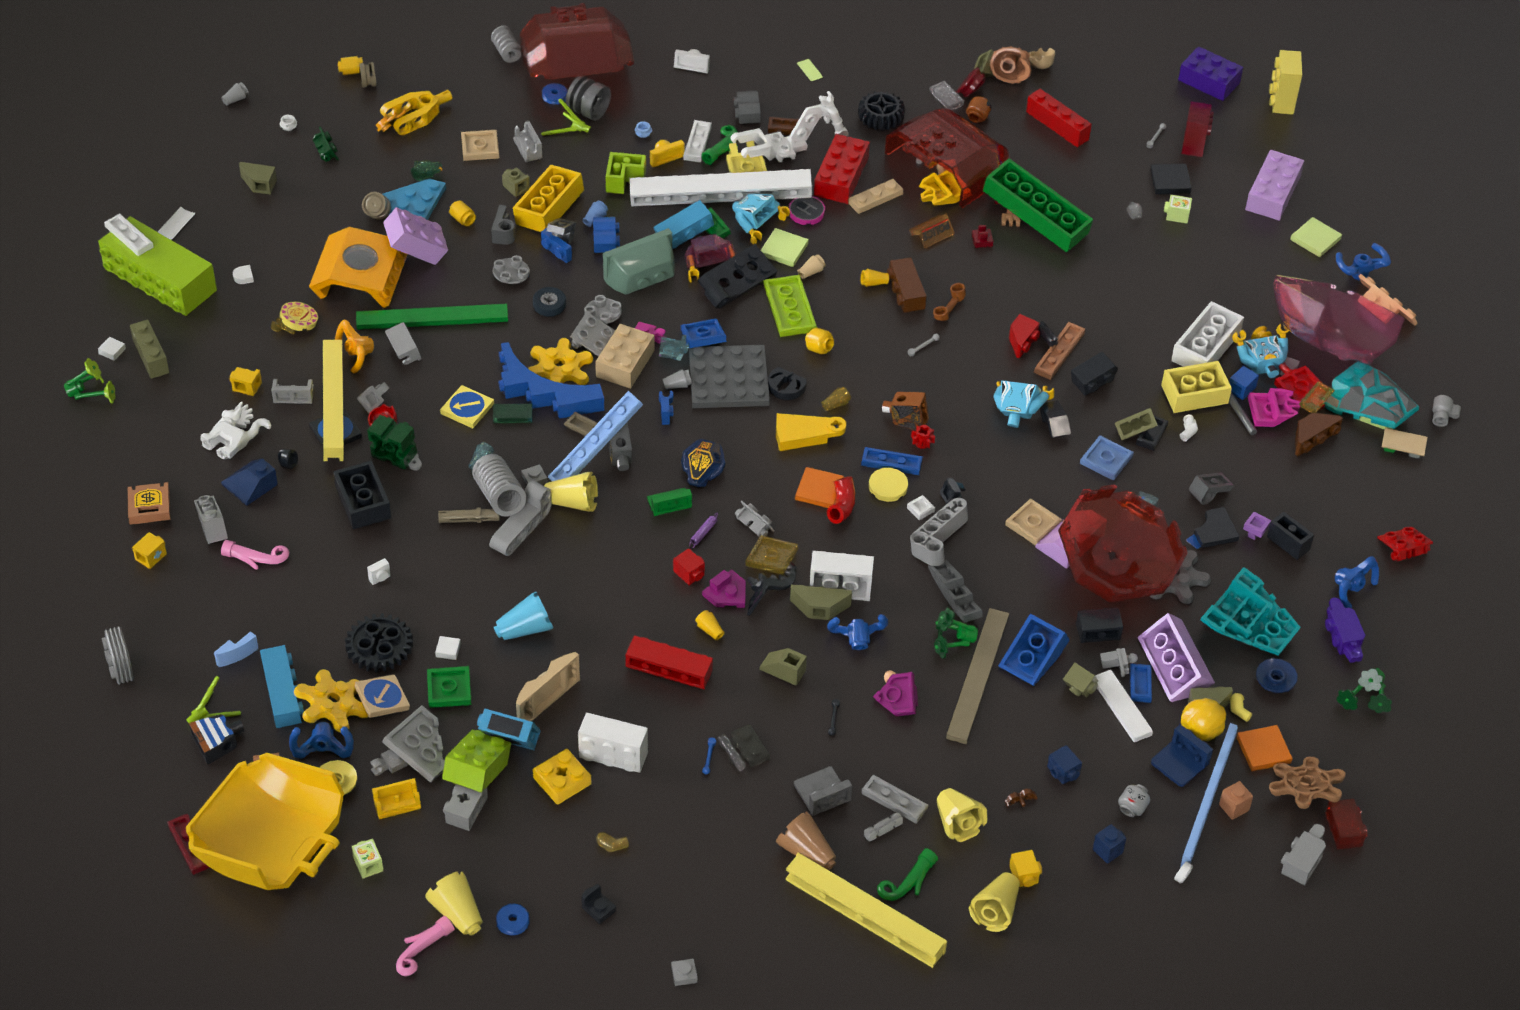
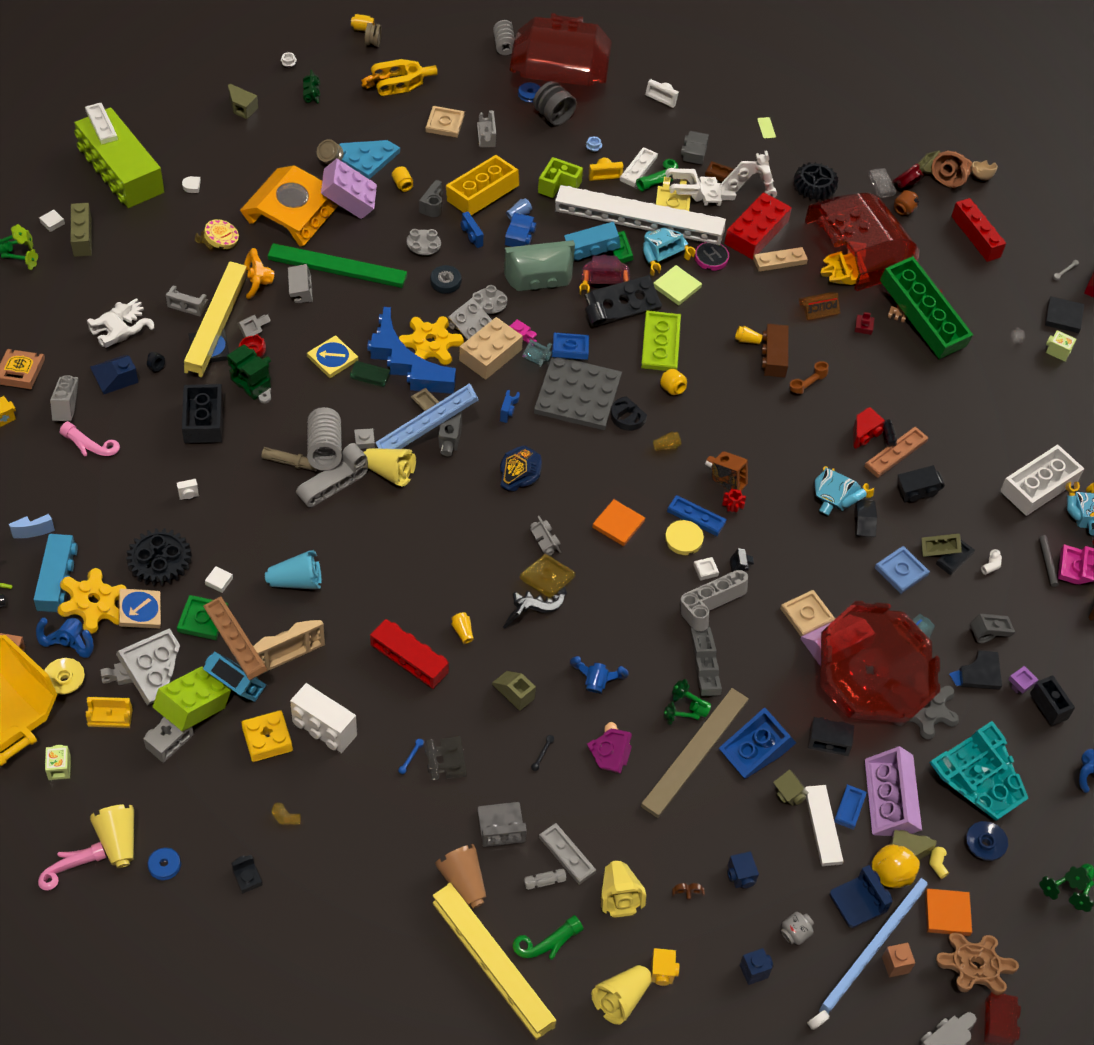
camera: 15 degrees right, 5 degrees up
white sticker [158,207,195,240] -> none
light grey cone [221,82,249,106] -> none
yellow brick [230,367,262,396] -> none
clear green animal [411,160,442,181] -> none
clear light blue cone [468,442,494,470] -> none
olive brick [502,167,530,197] -> none
lime plant [541,99,591,136] -> none
dark grey plate [546,218,576,244] -> none
green panel [647,488,692,516] -> none
light grey cone [663,369,692,389] -> none
light grey plate [671,959,698,986] -> none
red brick [673,548,705,585] -> none
medium lavender piece [689,513,718,549] -> none
magenta plate [702,569,746,608] -> none
yellow piece [776,413,846,451] -> none
olive slope [790,584,852,620] -> none
tan cone [797,254,826,279] -> none
white brick [810,551,874,601] -> none
red cylinder [827,476,856,524] -> none
light grey hinge [908,334,940,356] -> none
light grey piece [1100,648,1138,677] -> none
light yellow brick [1161,361,1232,413] -> none
blue brick [1229,366,1259,400] -> none
dark purple hinge [1325,597,1366,663] -> none
none -> medium nougat tile [203,597,267,680]

